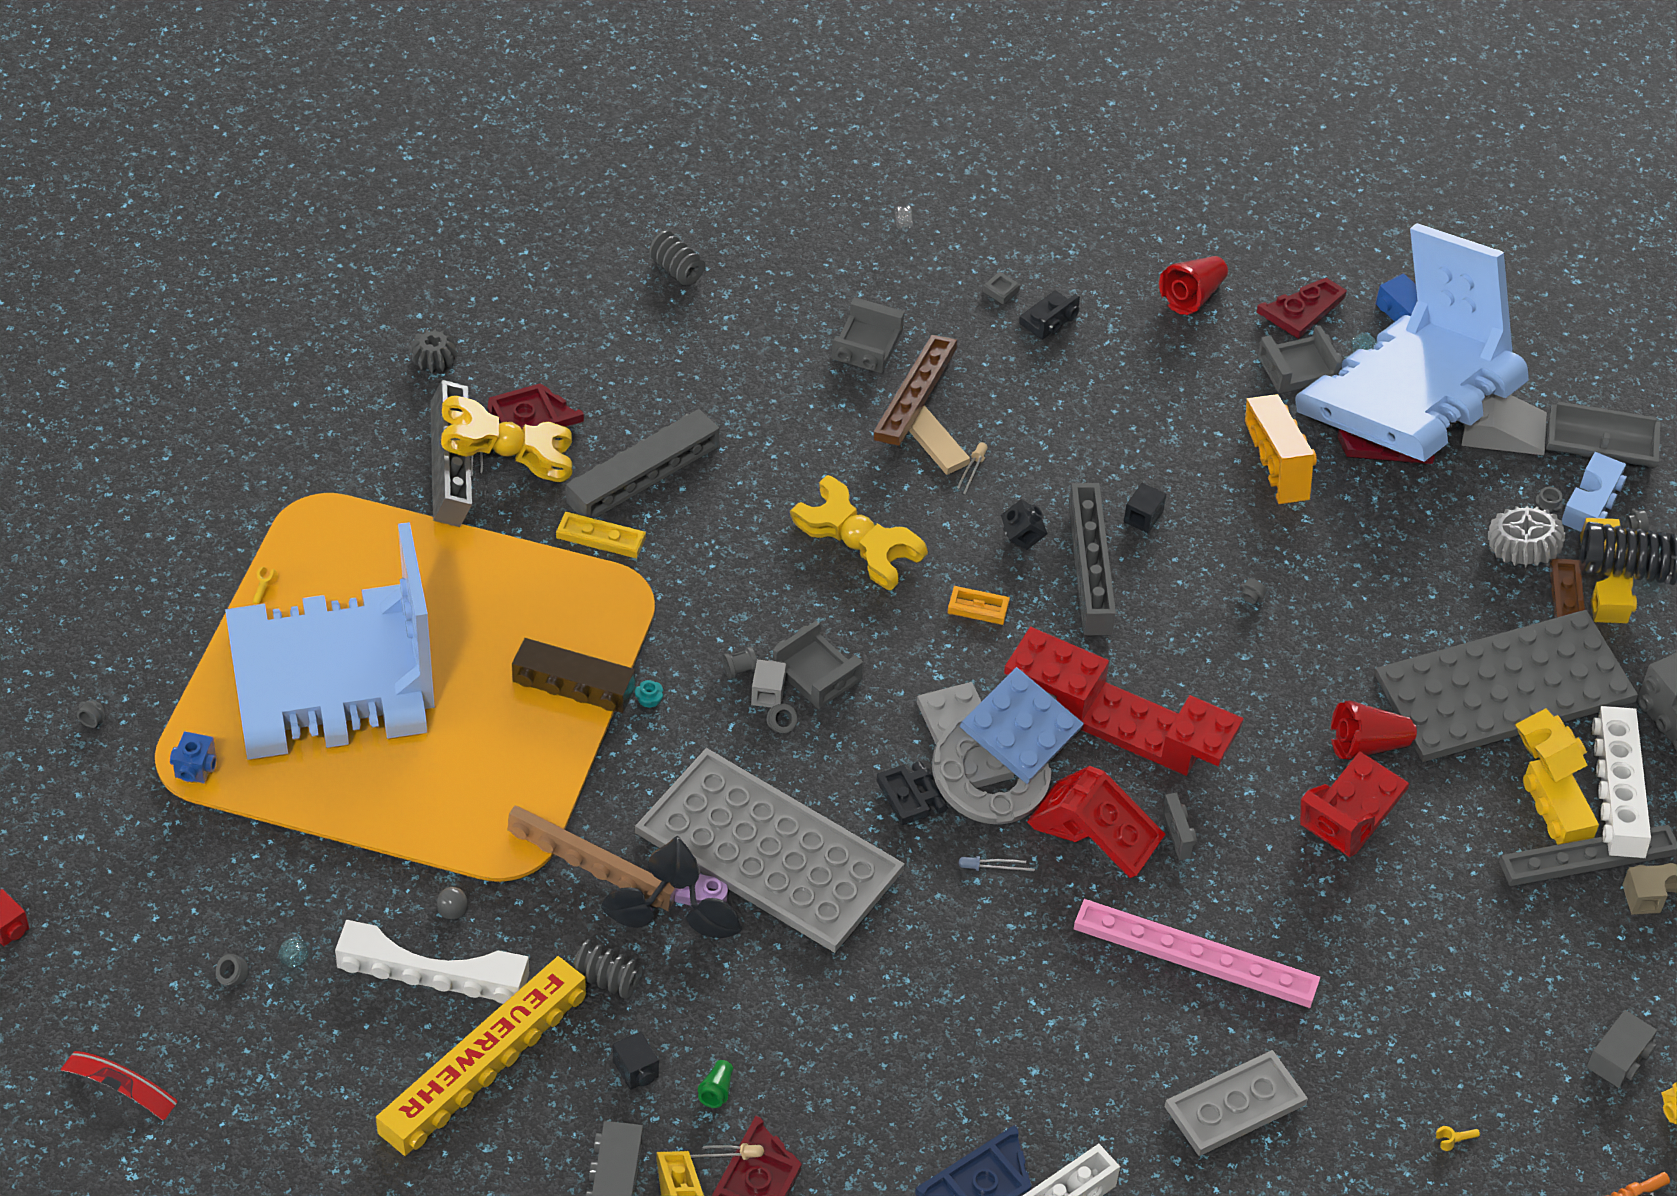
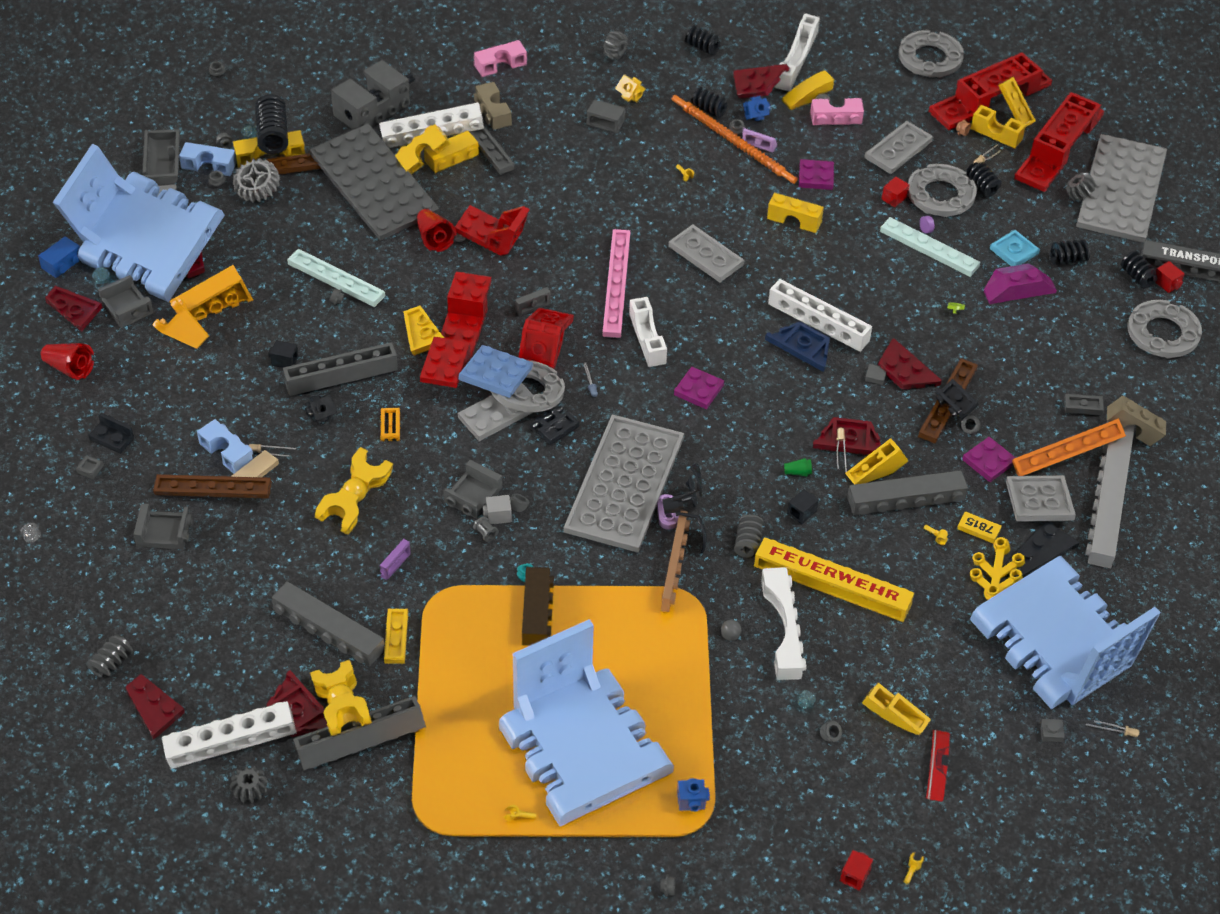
camera: 105 degrees left, 0 degrees up
none -> dark red wing [125,674,185,740]
none -> light orange flag [153,299,209,348]
none -> white brick [162,701,296,769]
none -> light blue arch [197,419,253,474]
none -> light aqua plate [287,249,385,307]
none -> medium lavender tile [380,539,410,580]
none -> yellow wing [403,306,444,356]
none -> white arch [629,297,667,367]
none -> magenta plate [674,367,724,409]
none -> yellow slope [862,683,931,735]

